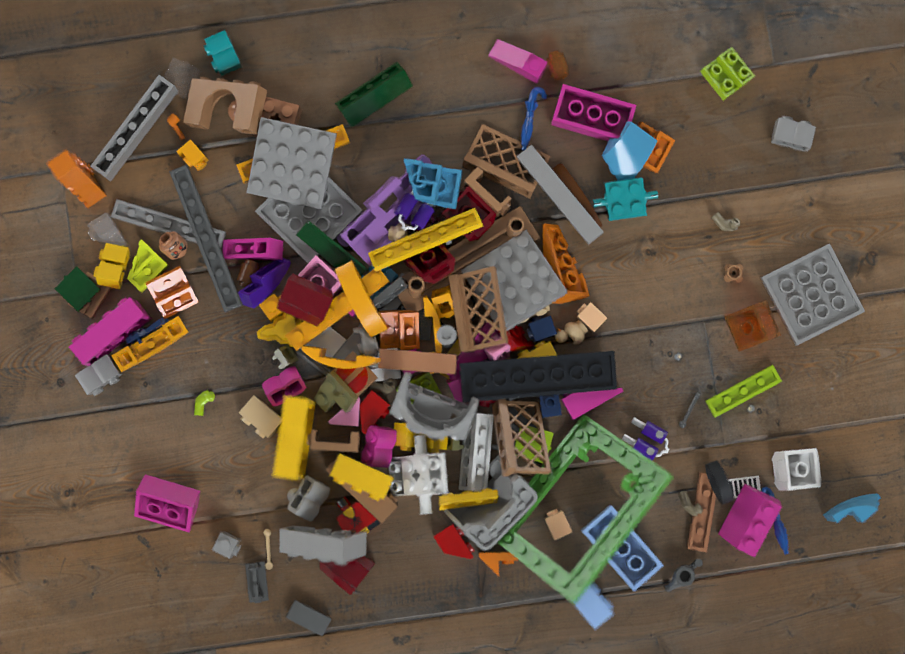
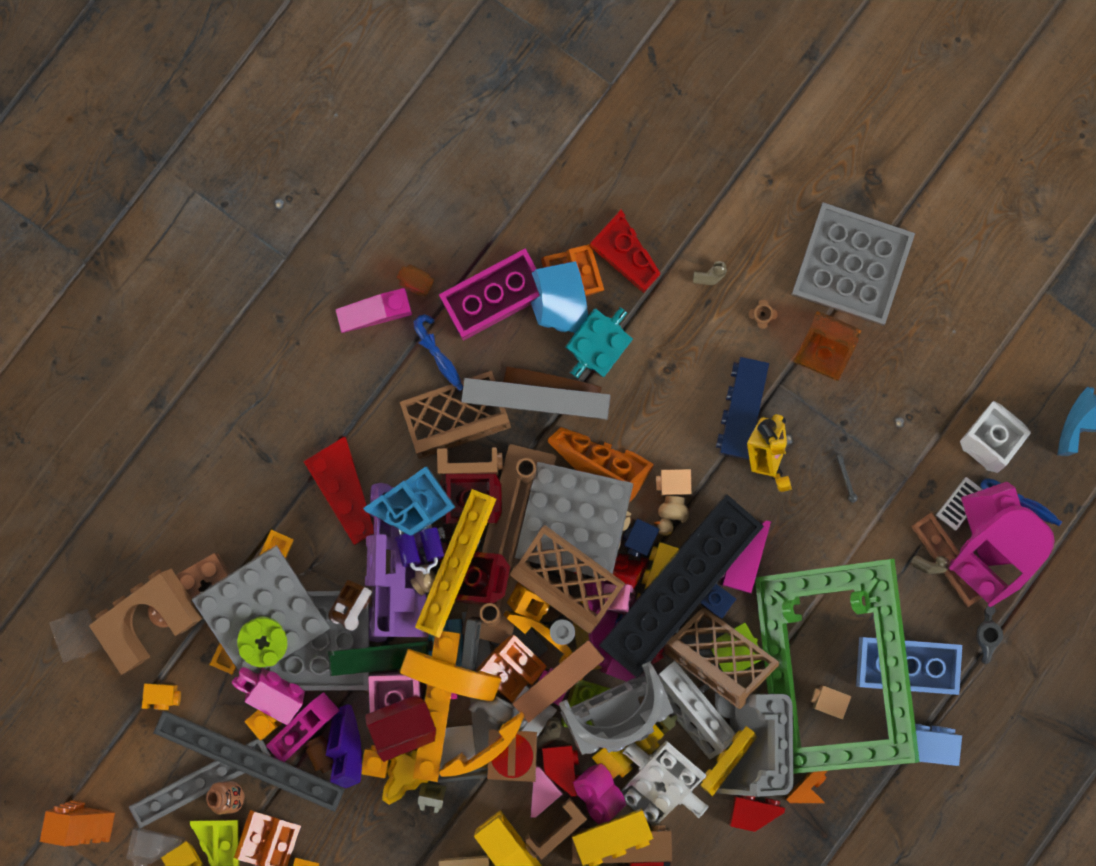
camera: 45 degrees left, 0 degrees up
light grey brick [90,75,178,181] -> none
orange hand [167,113,185,140] -> none
teal brick [204,30,242,76] -> none
dark pink brick [262,366,307,406] -> none
olive plate [313,371,359,413] -> none
dark green panel [335,62,413,127] -> none
dark purple piece [622,417,669,461] -> none
lime slope [700,47,755,101] -> none
lime tile [705,365,782,418] -> none
black tyre [705,460,734,505] -> none
light grey brick [771,116,816,151] -> none
none -> dark pink brick [232,667,305,725]
none -> lime plate [237,616,287,667]
none -> light orange brick [244,710,282,740]
none -> red wing [303,436,374,545]
none -> reddish brown plate [328,580,372,631]
none -> red wing [589,209,661,293]
none -> dark blue brick [716,357,769,460]
none -> torso [747,414,792,492]
none -> dark pink slope [949,506,1055,607]

